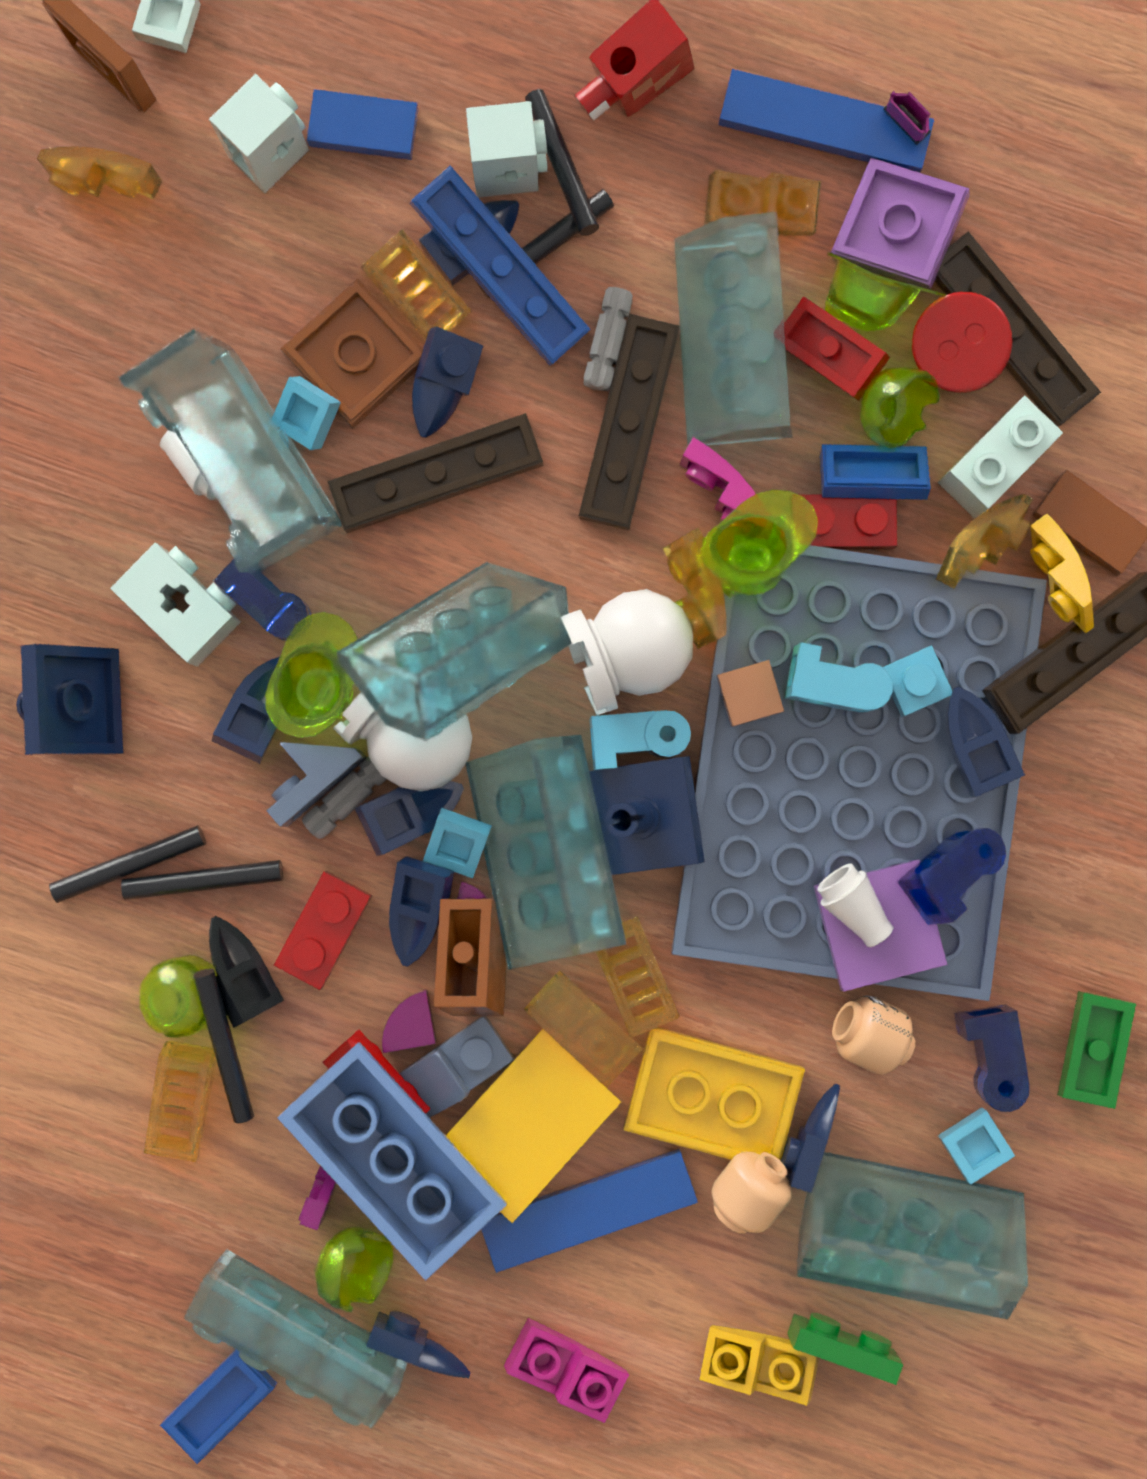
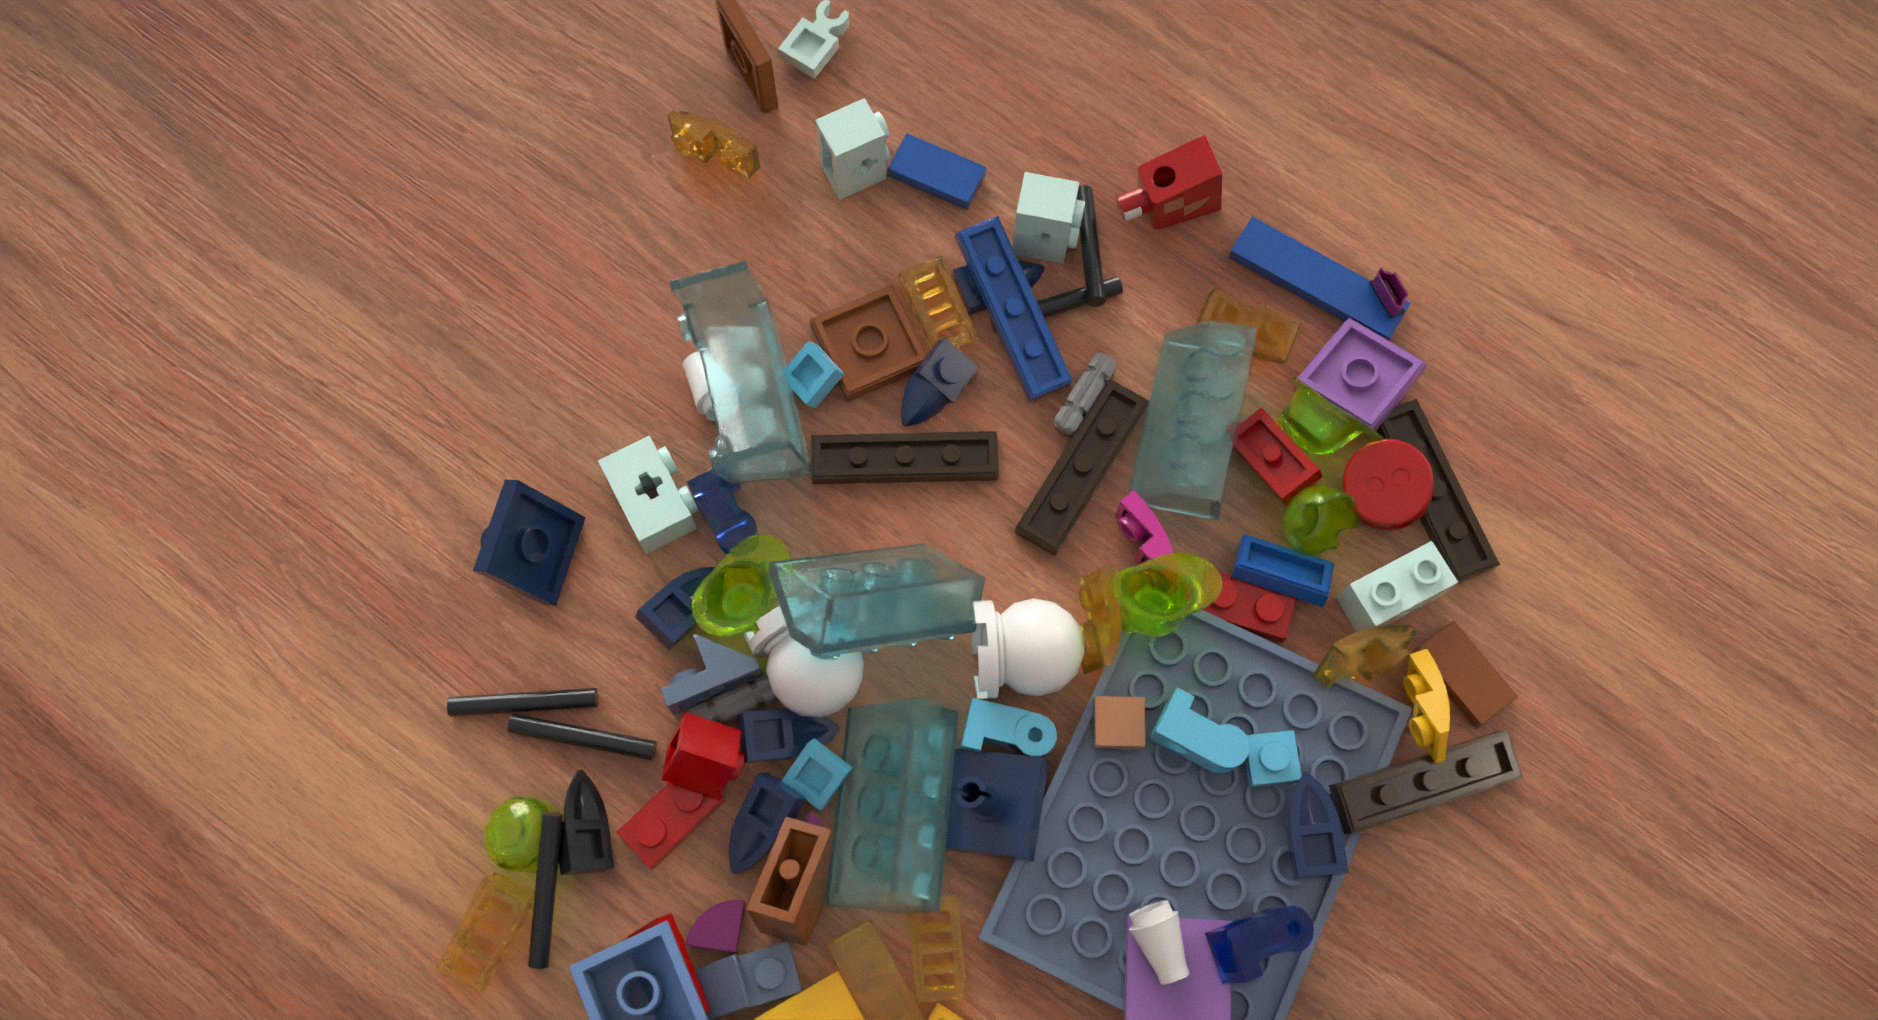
camera: 20 degrees right, 15 degrees down
none -> red brick [661,712,745,798]

